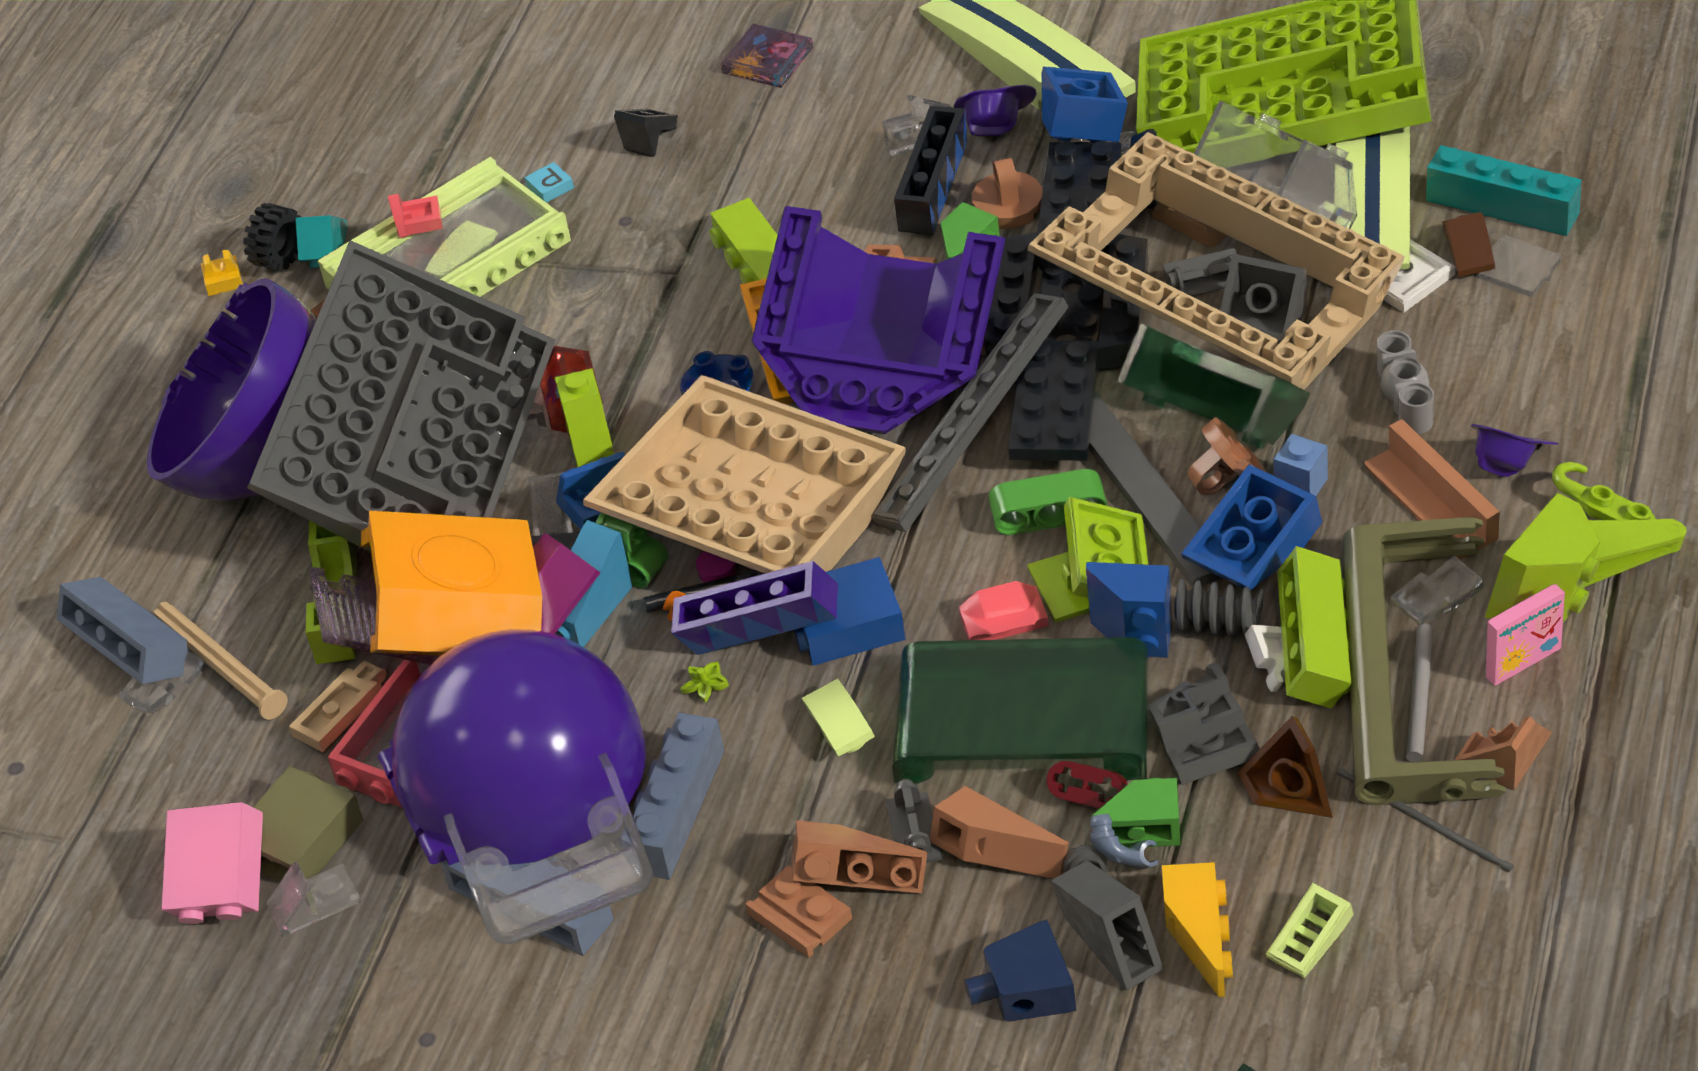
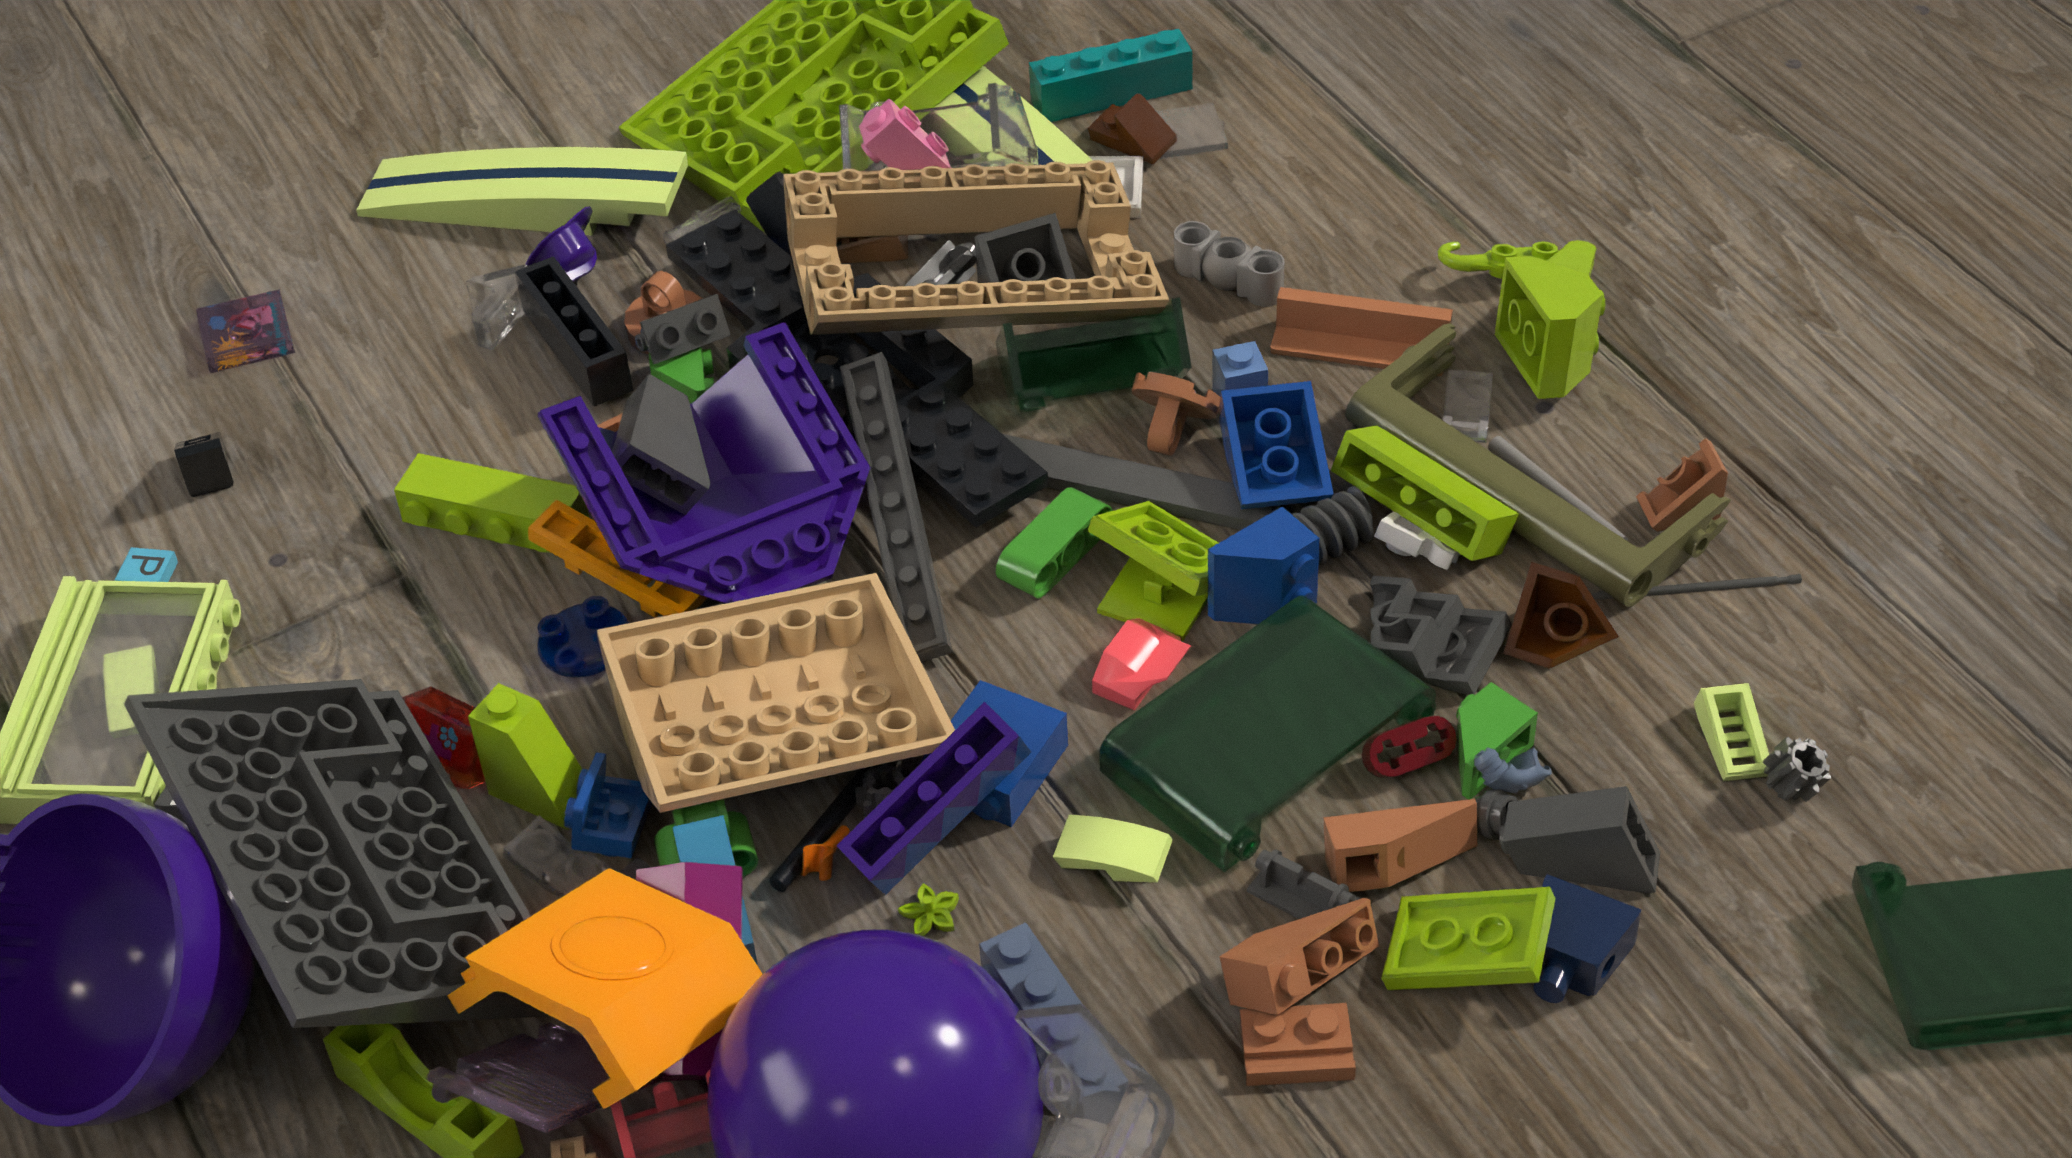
camera: 50 degrees left, 0 degrees up
coral tile [388,194,443,238] -> none
dark pink tile [696,551,737,582] -> none
blue slope [1041,66,1128,142] -> none
yellow slope [1162,862,1233,997] -> none
dark purple piece [1470,424,1559,477] -> none
bright pink tile [1485,584,1565,686] -> none
none -> dark grey slope [612,374,710,515]
none -> dark grey hinge [635,294,731,364]
none -> bright pink brick [859,99,951,170]
none -> lime tile [1381,887,1556,990]
none -> dark grey gear [1763,737,1831,802]

